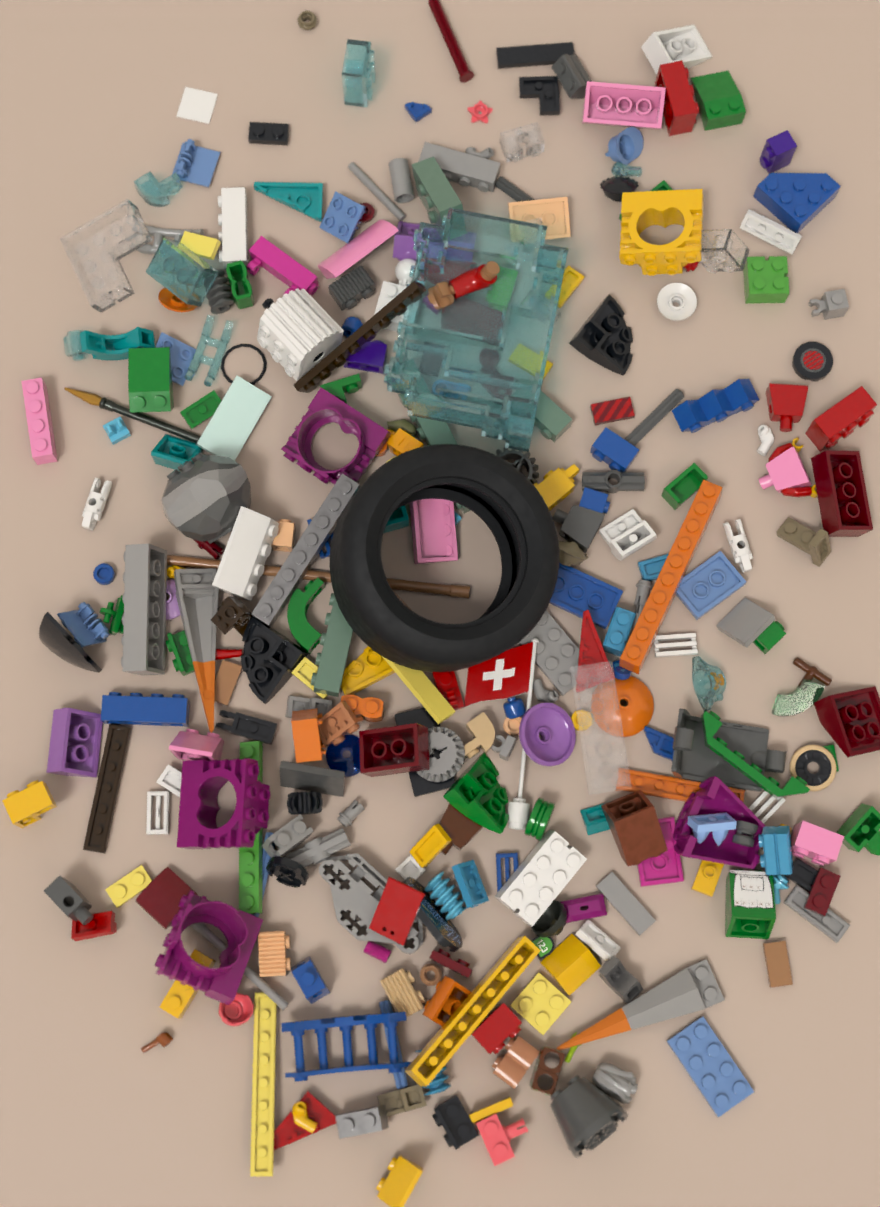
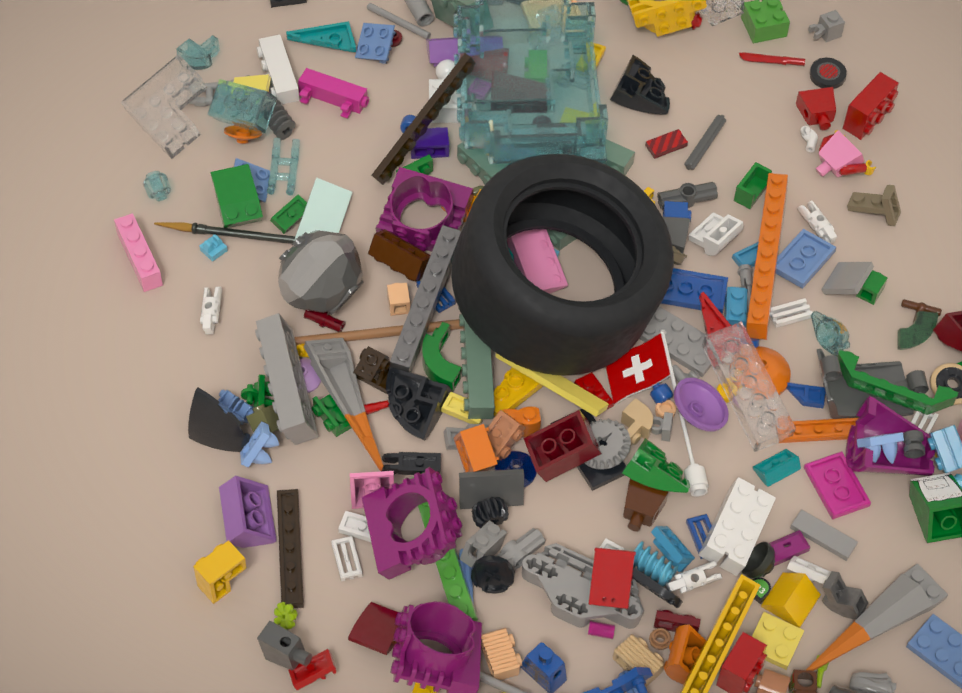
camera: 15 degrees left, 20 degrees down
teal arch [80,327,155,361] -> none
blue tile [93,563,115,585] -> none
blue brick [101,692,190,727] -> none
light yellow plate [105,865,153,908] -> none
teal slope [151,434,203,471] -> none
medium blue hinge [171,139,220,187] -> none
white slope [212,506,279,601] -> none
medium nougat tile [214,660,243,706] -> none
black piece [221,344,266,385] -> none
green brick [226,260,254,309] -> none
white piece [257,288,344,381] -> none
bright pink slope [317,220,399,279] -> none
dark grey brick [328,265,375,311] -> none
light grey pin [337,800,364,827] -> none
yellow tile [409,824,452,868] -> none
piece [427,261,500,310] -> none
green head [524,798,555,840] -> none
blue brick [590,427,639,472] -> none
copper slope [601,790,668,867] -> none
white dish [657,283,697,321] -> none
blue brick [672,379,759,433] -> none
yellow plate [691,860,724,897] -> none
dark red brick [811,450,873,537] -> none
none -> light blue tile [240,421,279,468]
none -> olive brick [246,404,279,433]
none -> lime plant [274,602,298,630]
none -> reddish brown brick [368,229,431,282]
none -> white hinge [665,560,722,594]
none -> red piece [739,52,805,66]

